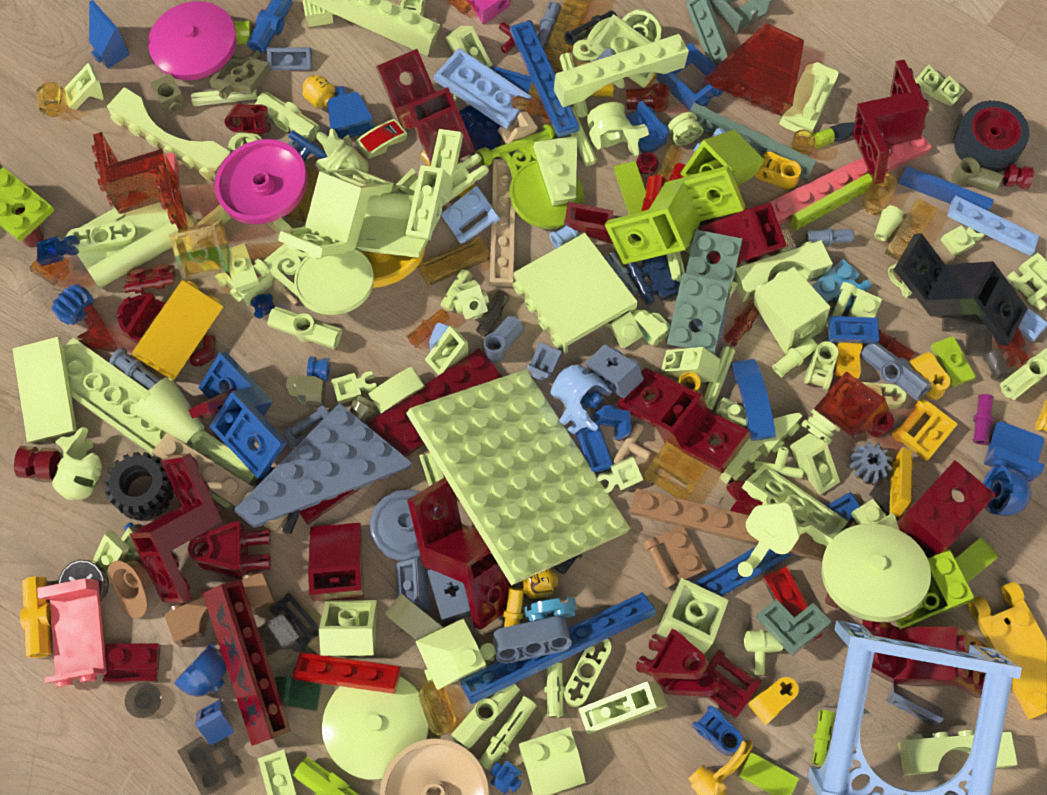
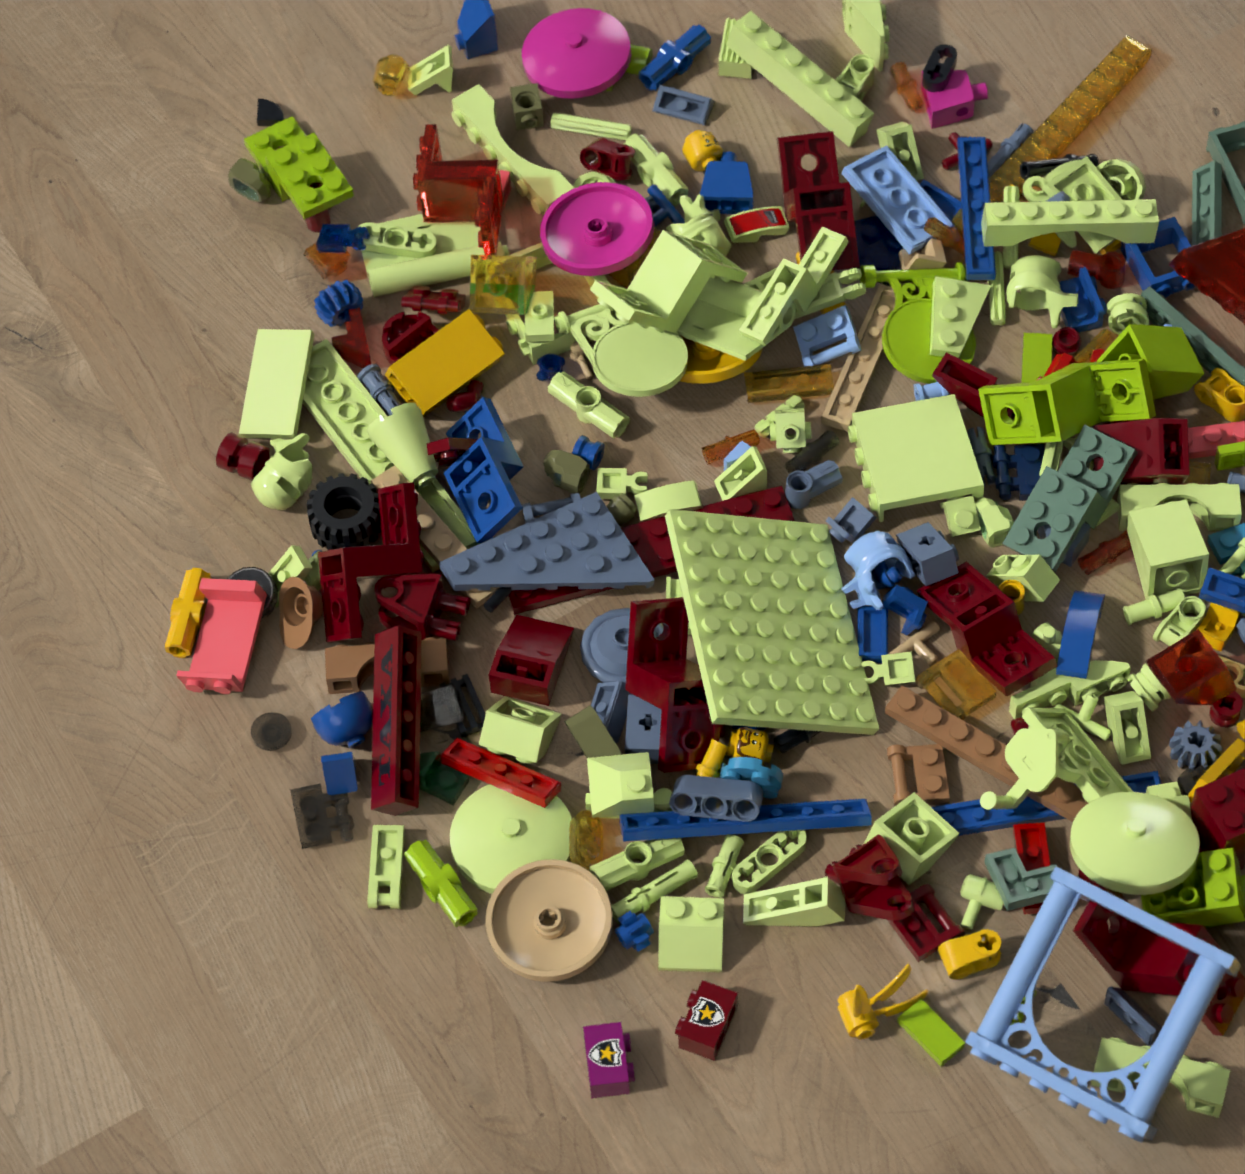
camera: 25 degrees right, 10 degrees down
dark red plate [102,643,161,683] -> none
olive plate [210,49,271,99] -> none
blue piece [692,705,743,756] -> none
yellowish green axle [704,346,735,412] -> none

